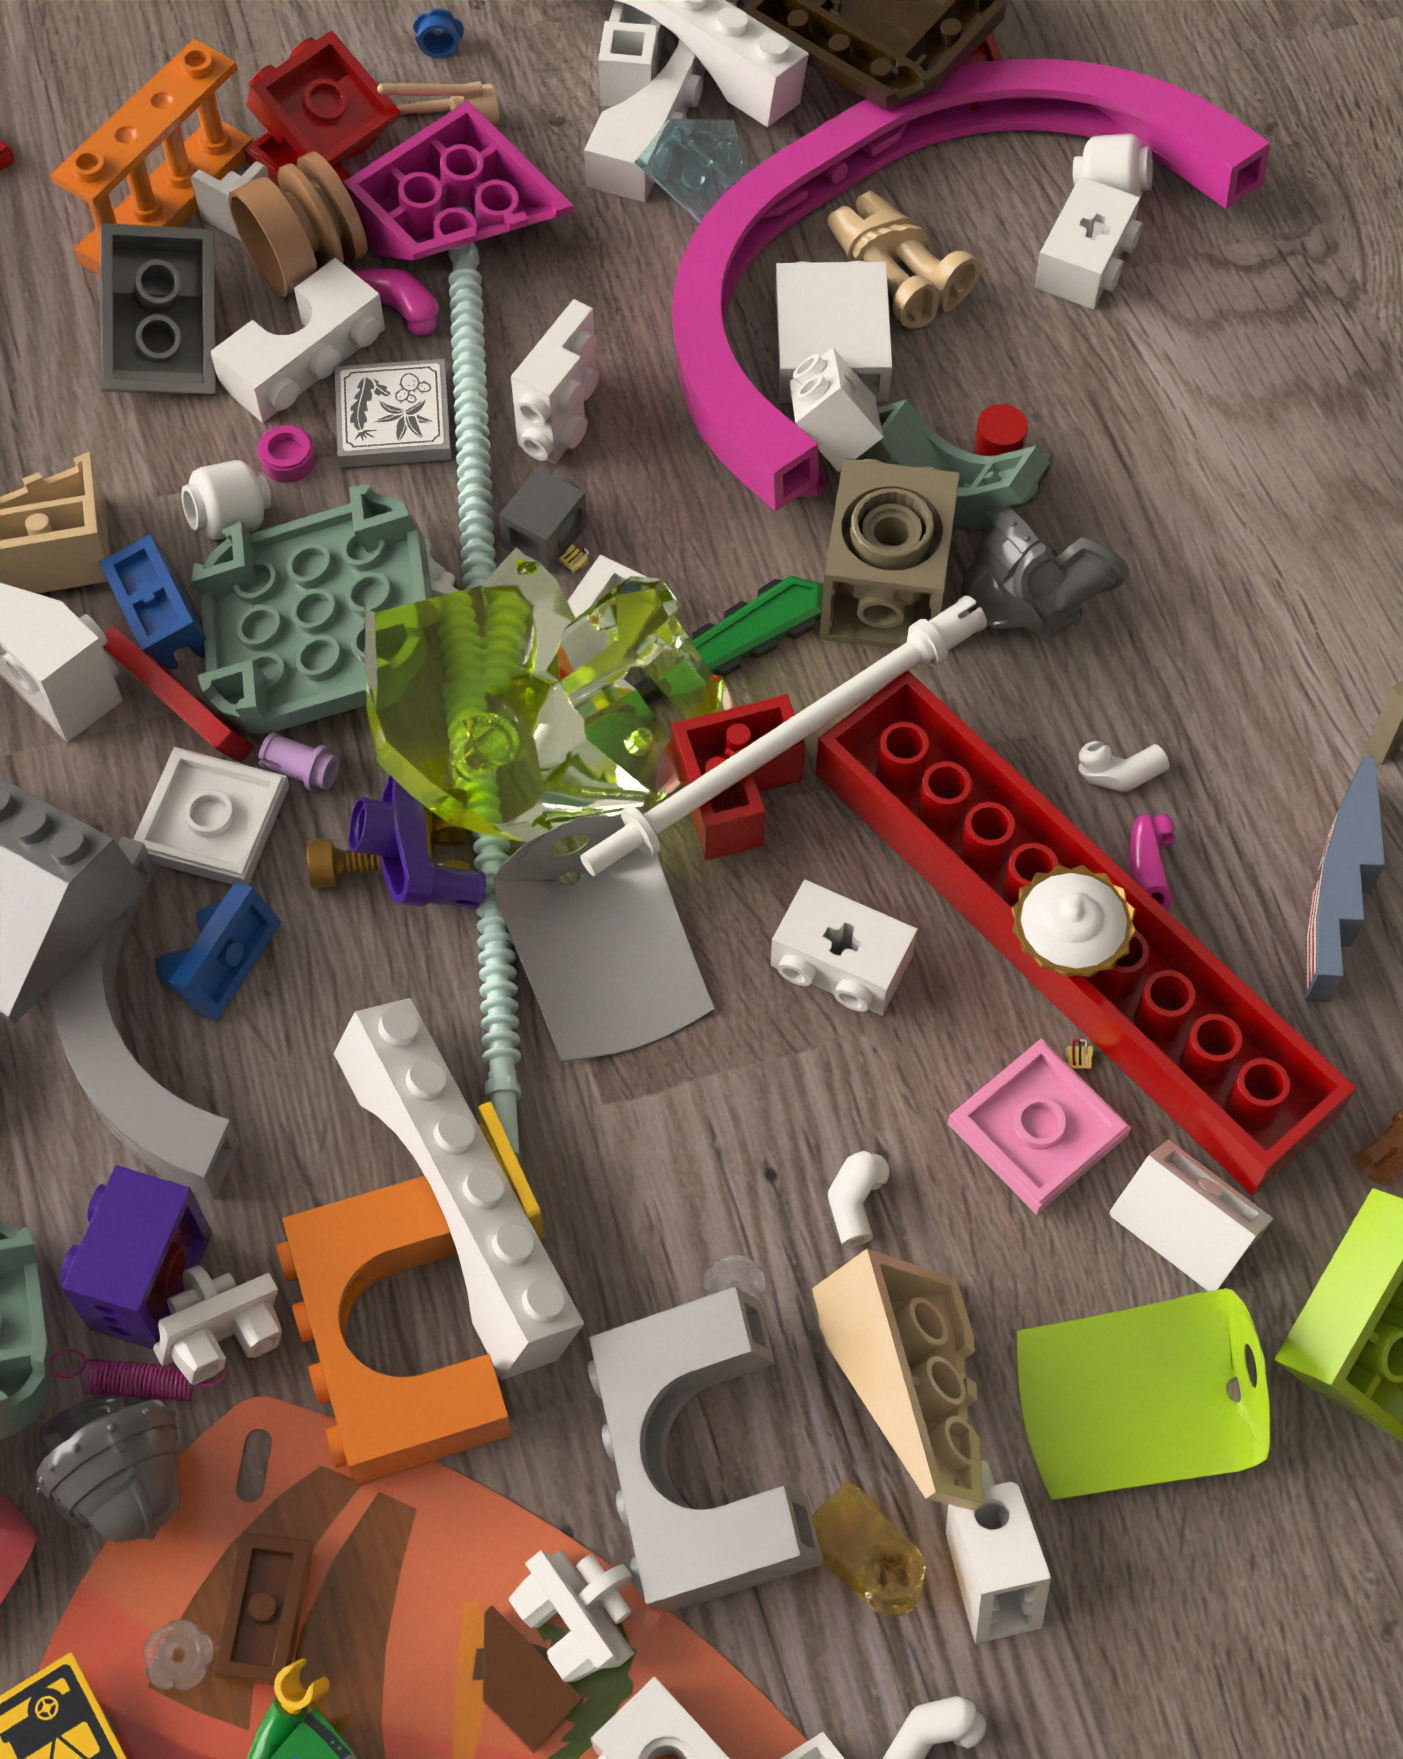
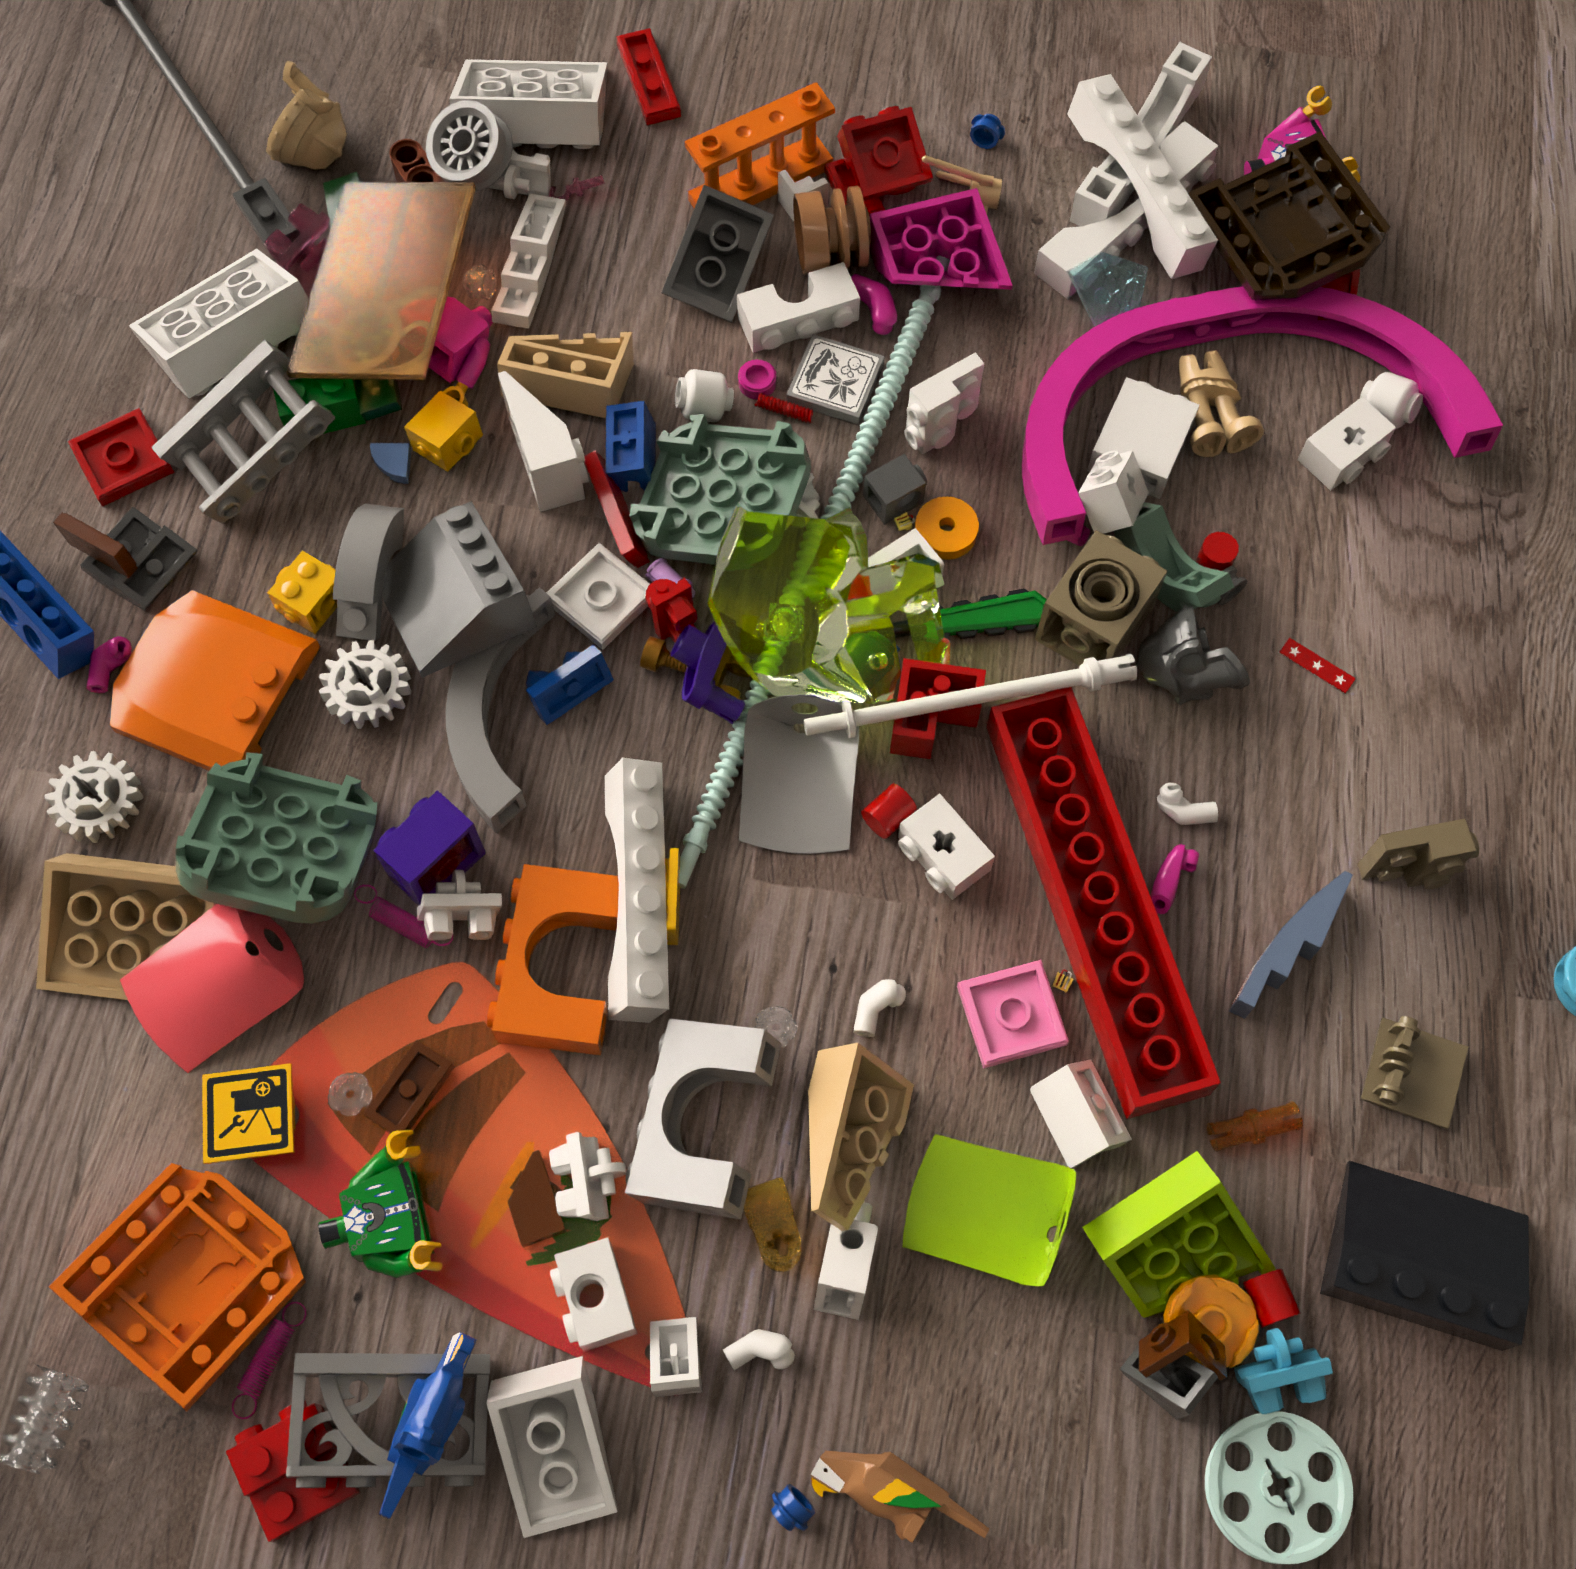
camera: 25 degrees right, 5 degrees up
dark grey head [36,1395,181,1543] -> none
white piece [1011,864,1137,977] -> none
none -> red hips [645,577,698,643]
none -> red piece [754,393,814,424]
none -> red piece [861,783,917,839]
none -> light orange piece [915,496,979,560]
none -> red sticker [1279,637,1356,694]

